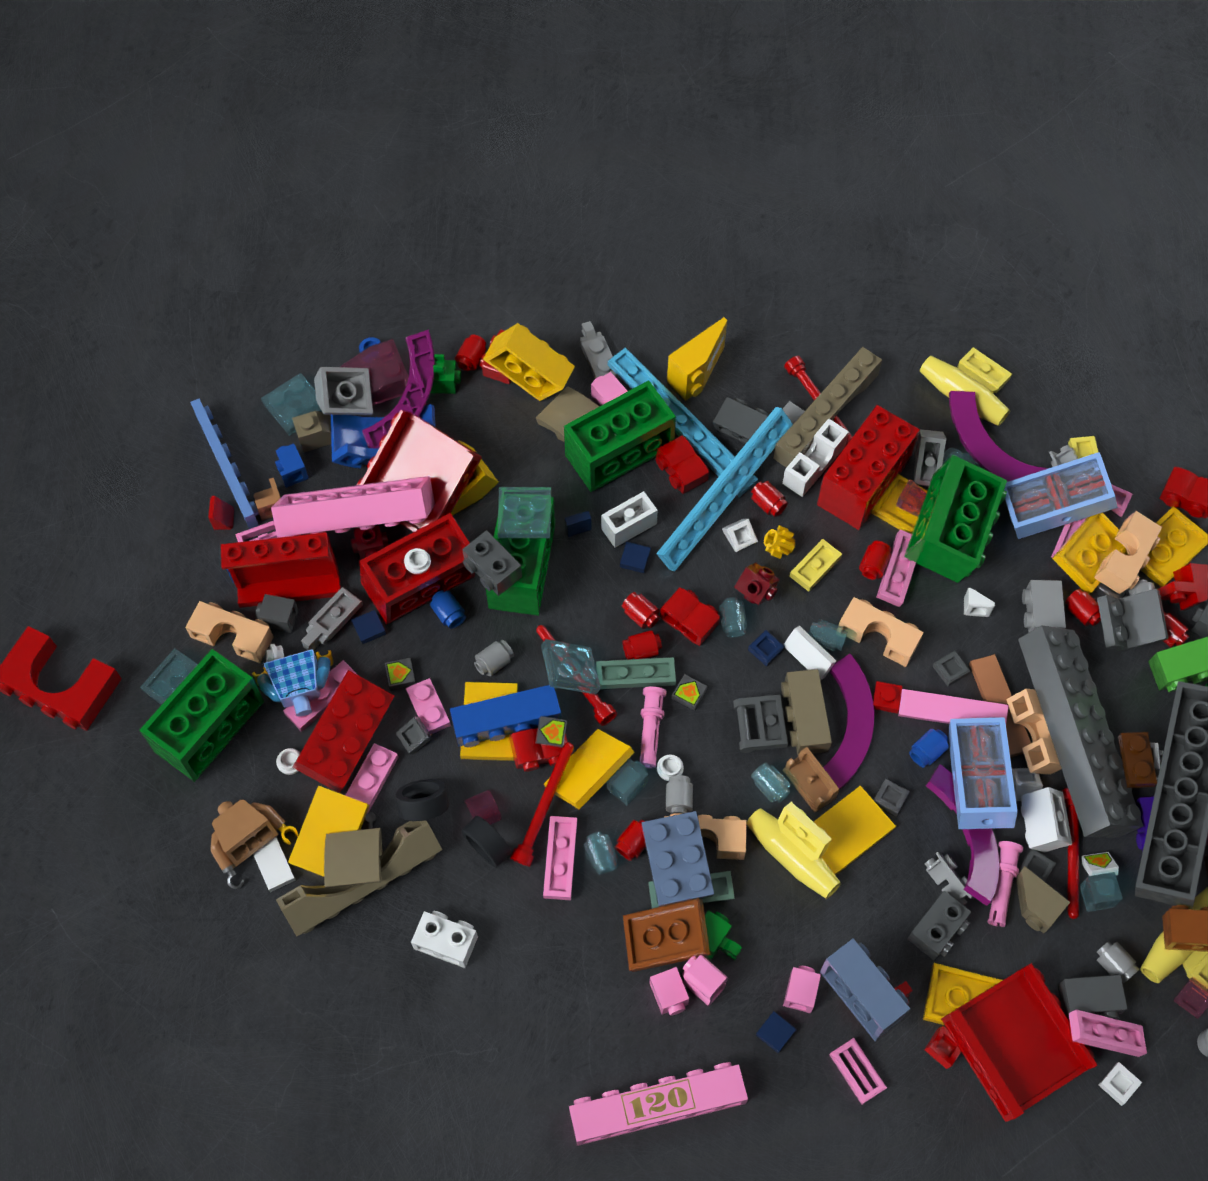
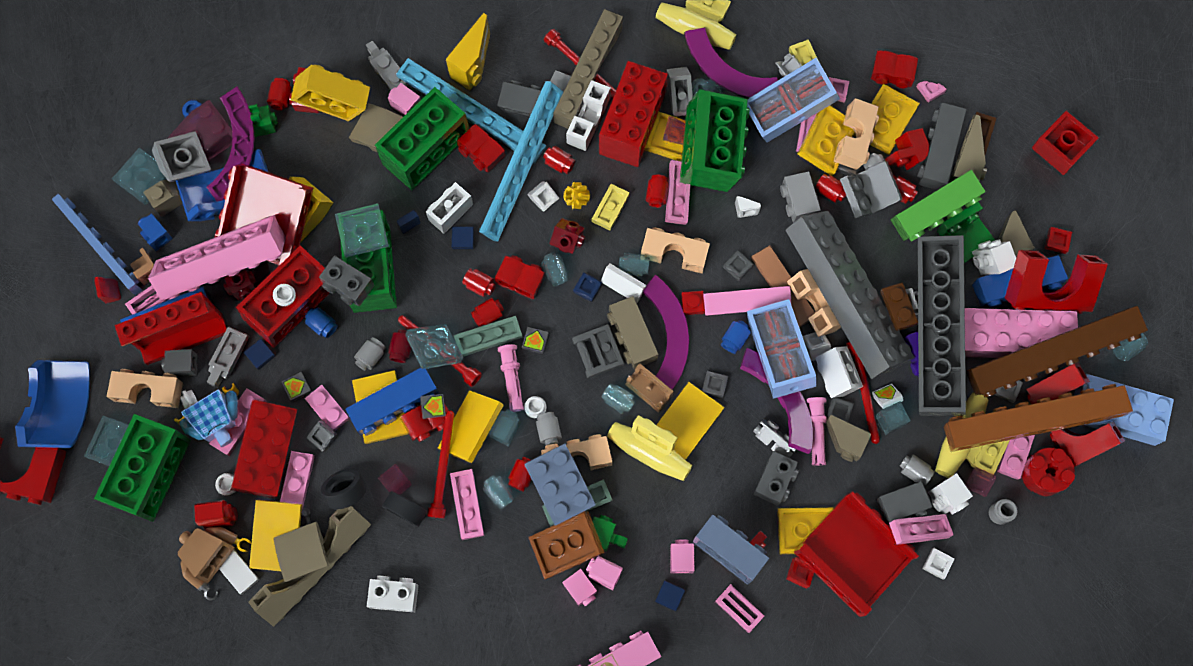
camera: 15 degrees left, 10 degrees up
none -> blue panel [15,360,90,448]
none -> red brick [194,500,238,529]
none -> dark red brick [388,330,414,363]
none -> white brick [928,473,973,515]

